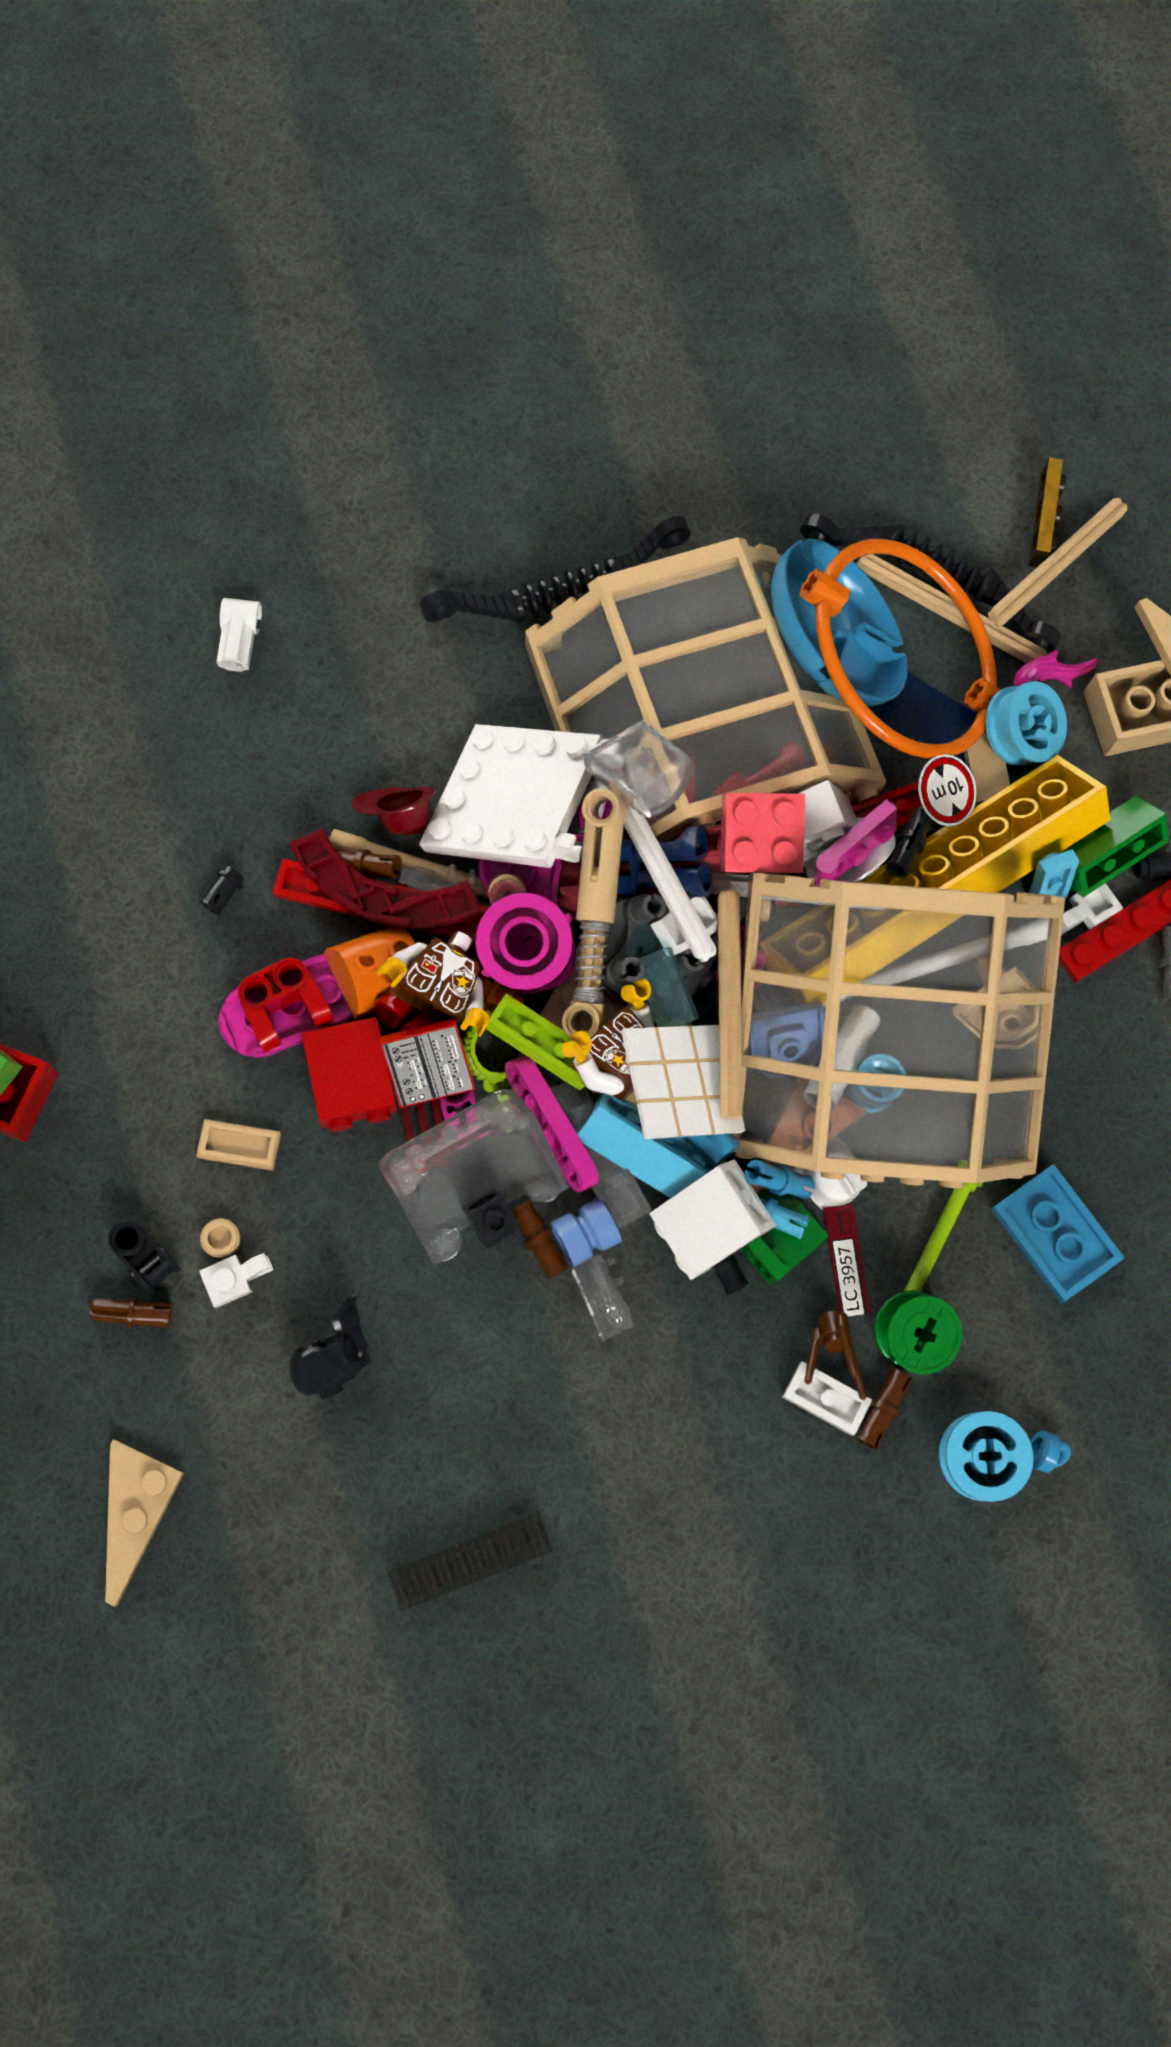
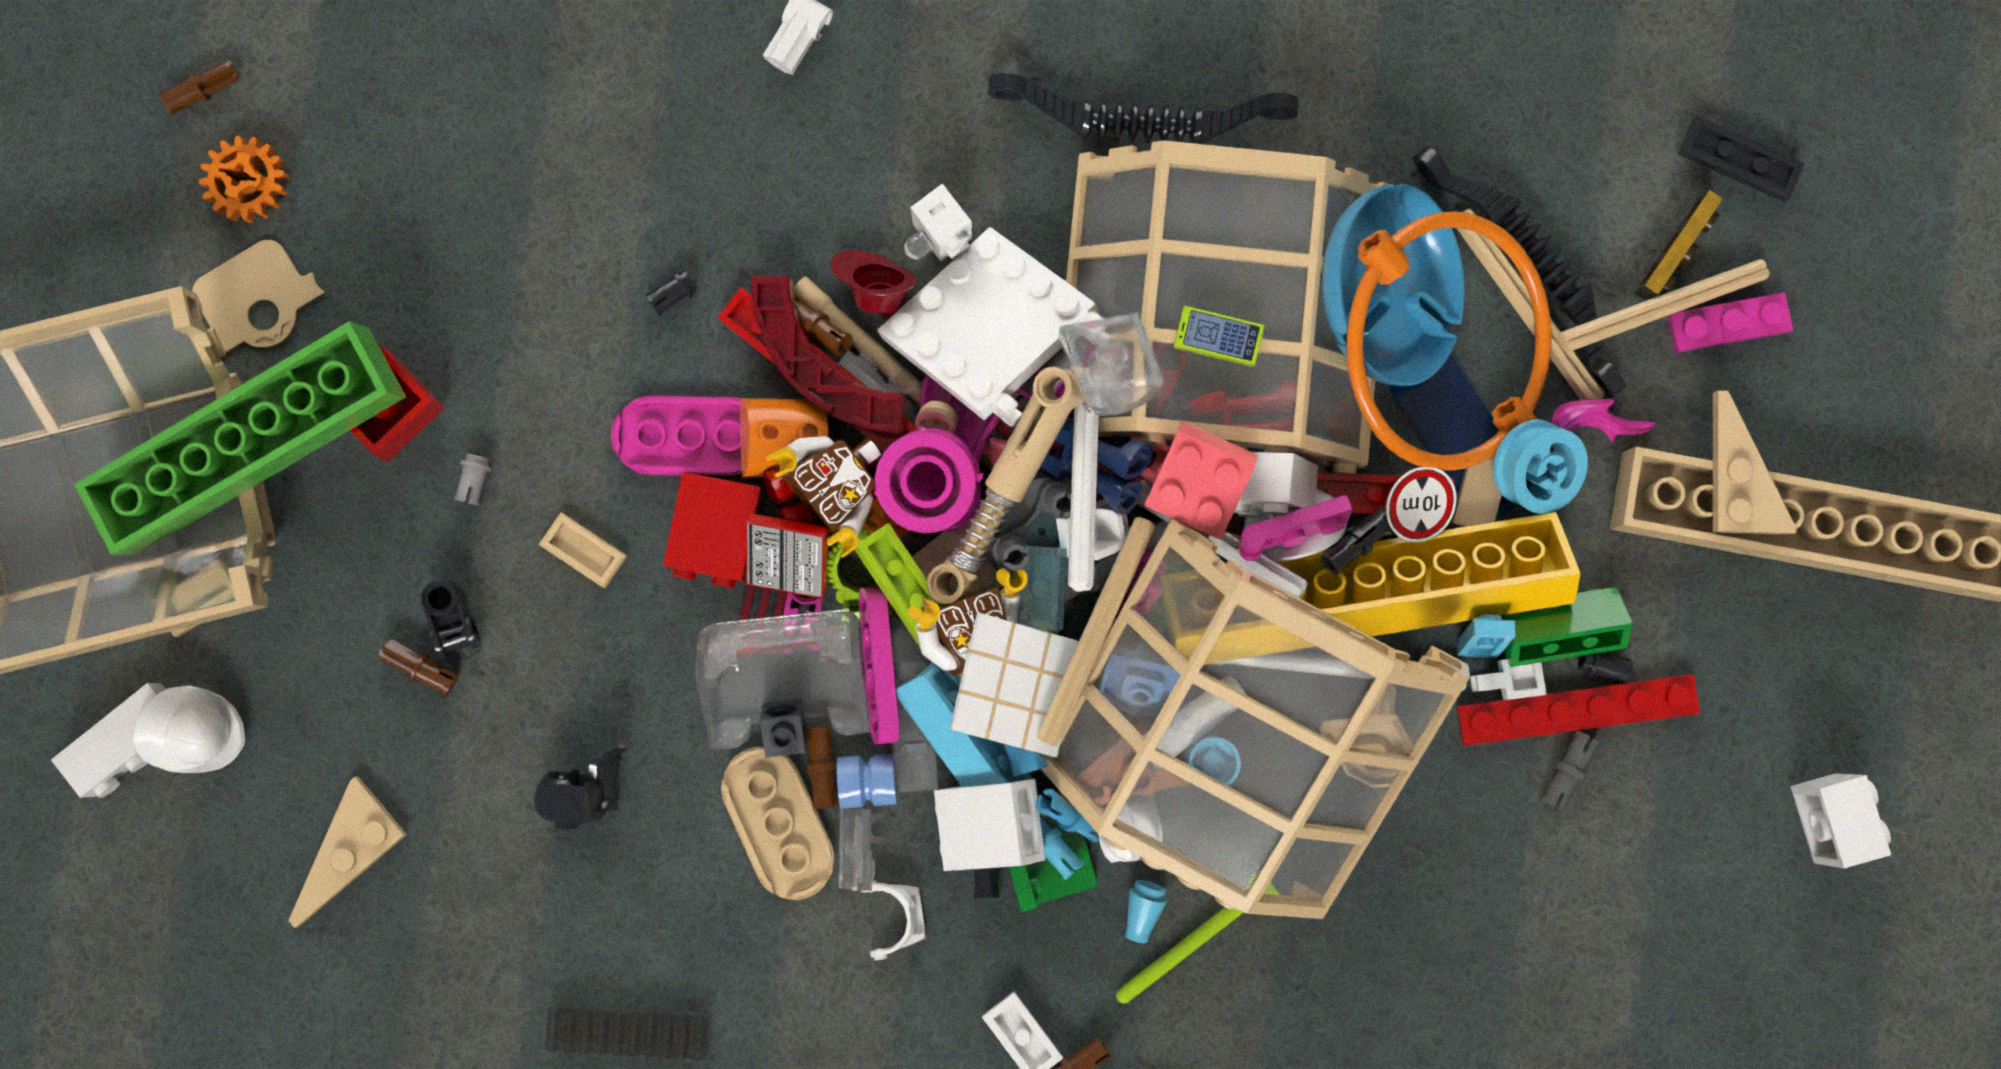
camera: 30 degrees right, 10 degrees up
white plate [199,1253,274,1308] -> none
tan tile [200,1218,241,1259] -> none
red piece [238,958,334,1053] -> none
reddish brown plant [804,1311,867,1400] -> none
sticker [823,1204,871,1316] -> none
green piece [874,1290,963,1375] -> none
dark azure plate [991,1164,1125,1304] -> none
none -> light grey pin [454,454,492,506]
none -> tan tile [721,747,835,900]
none -> white helmet [861,880,926,960]
none -> white piece [904,184,972,262]
none -> medium azure cone [1124,880,1168,943]
none -> tile [1173,305,1265,367]
none -> dark pink plate [1667,293,1793,353]
none -> black plate [1677,115,1805,202]

